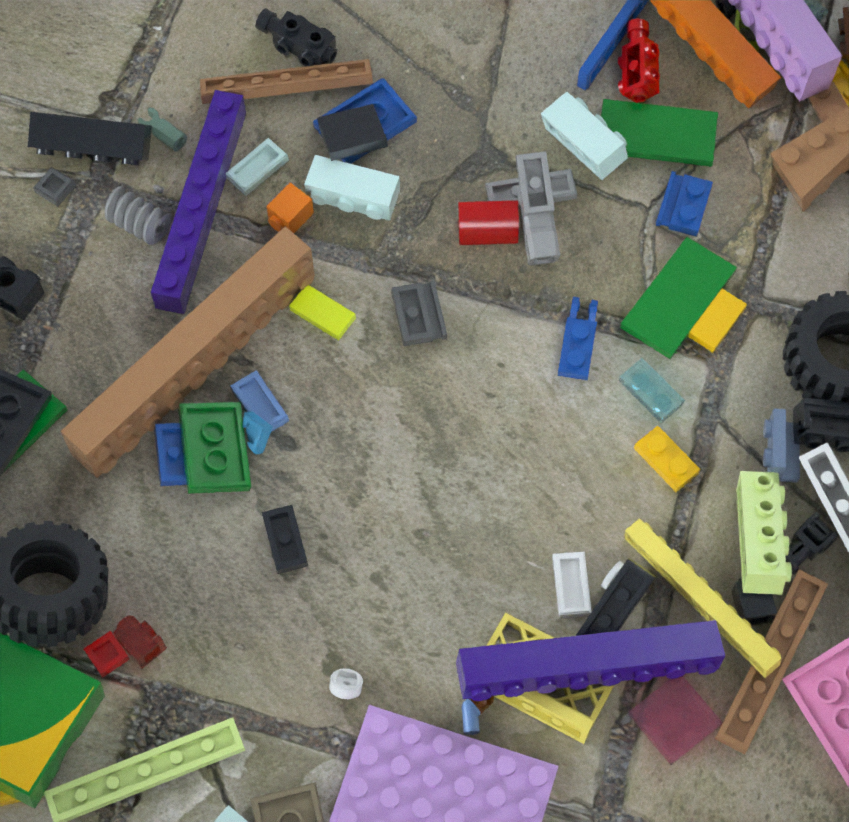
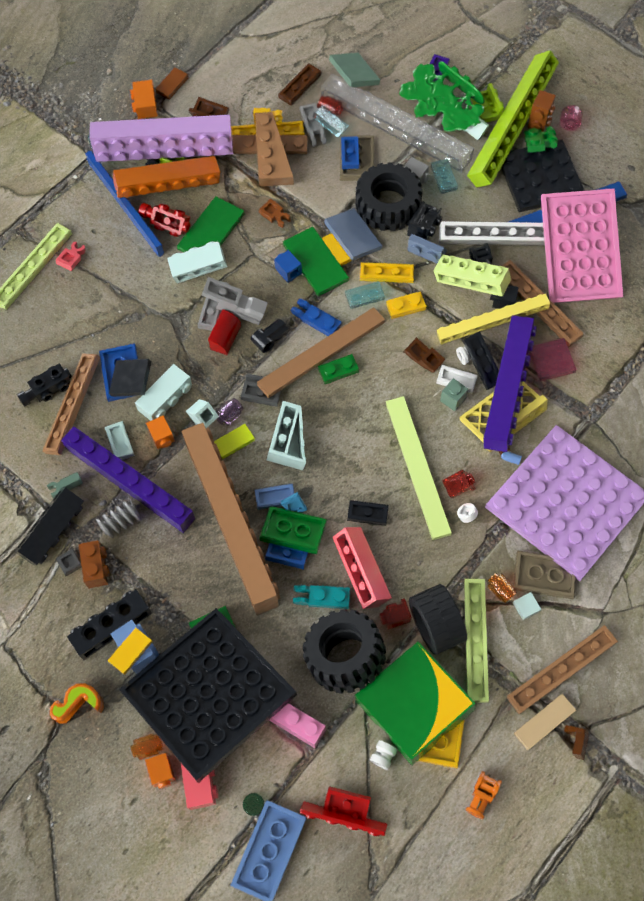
camera: 65 degrees left, 0 degrees up
red plate [83,630,130,678] -> none
blue plate [656,171,713,237] -> none
none -> dark orange brick [79,540,110,589]
none -> light aqua brick [186,399,219,428]
none -> clear purple brick [216,398,244,426]
none -> black piece [250,319,289,353]
none -> medium nougat tile [257,307,385,398]
none -> dark orange plate [259,199,290,228]
none -> light aqua wedge [266,401,306,470]
none -> blue brick [274,250,302,283]
none -> teal hinge [293,585,350,609]
none -> green plate [318,354,359,385]
none -> sand blue tile [324,209,382,261]
none -> coral brick [332,527,392,609]
none -> yellow tile [360,262,414,283]
none -> yellowish green tile [386,396,452,540]
none -> reddish brown slope [403,337,446,373]
none -> black tyre [409,584,467,655]
none -> sand green brick [440,378,468,411]
none -> clear red bracket [442,470,476,498]
none -> clear orange brick [487,573,517,603]

